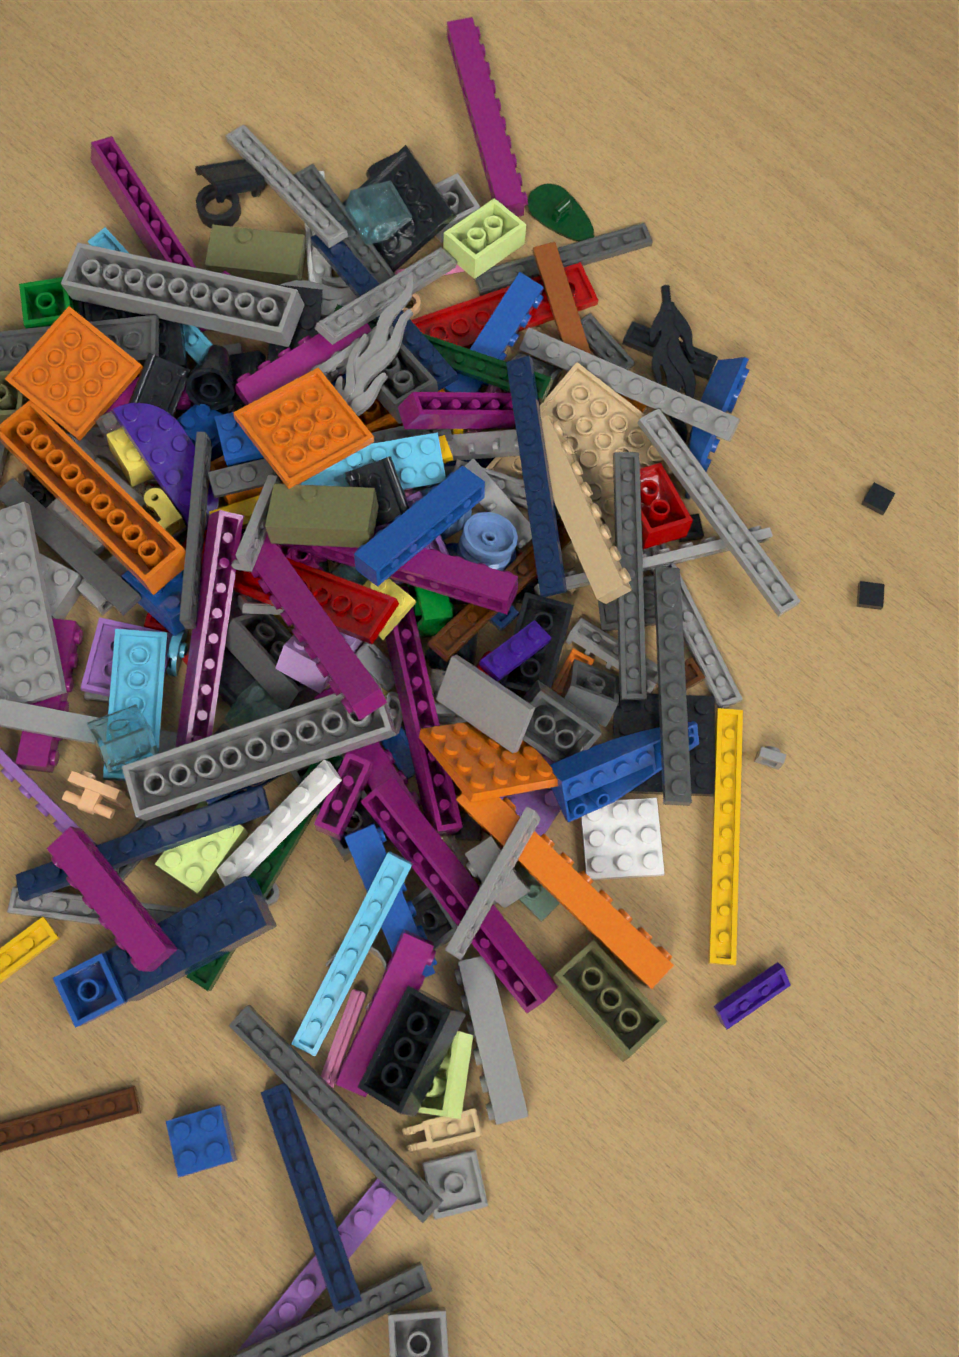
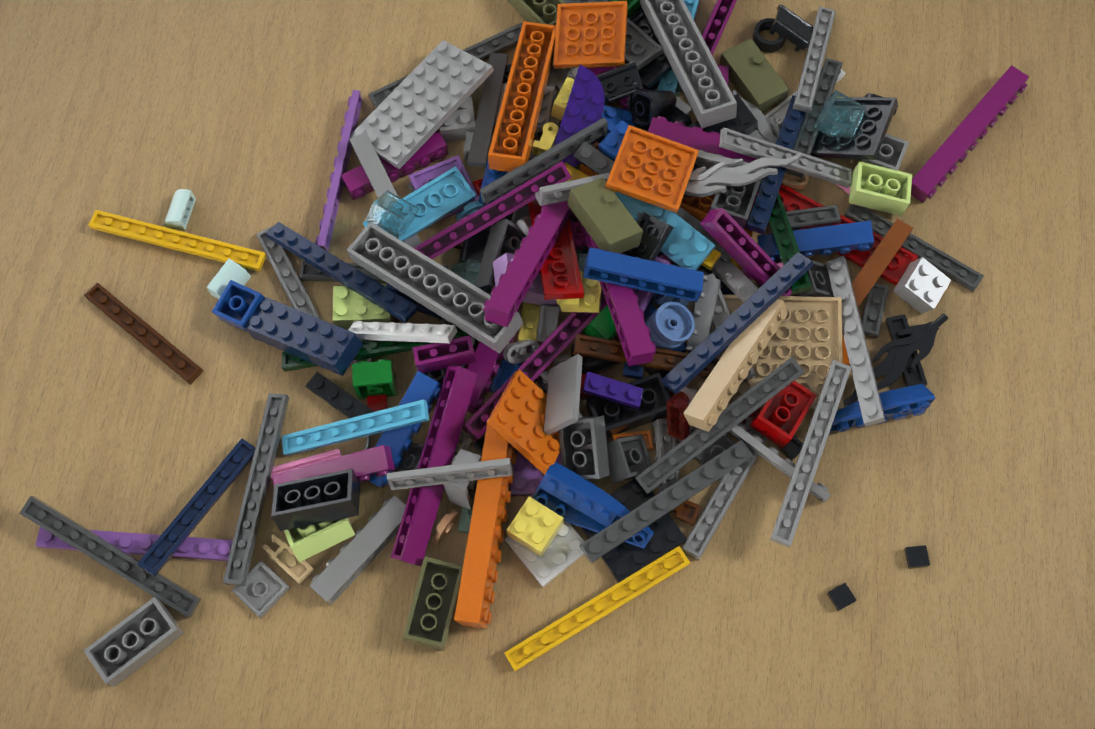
camera: 60 degrees right, 5 degrees down
magenta brick [47,826,177,971] -> none
light nougat plate [62,770,131,819] -> none
blue brick [166,1105,237,1177] -> none
dark green shield [527,184,594,242] -> none
dark purple plate [713,962,791,1030] -> none
light grey plate [754,746,786,770] -> none
none -> light aqua brick [207,259,251,299]
none -> black plate [305,371,374,418]
none -> green brick [352,359,397,400]
none -> red tile [367,395,388,412]
none -> light nougat plate [431,509,461,546]
none -> light yellow brick [507,496,564,557]
none -> clear red brick [666,391,690,440]
none -> dark grey tile [786,205,841,230]
none -> brick [893,257,951,314]

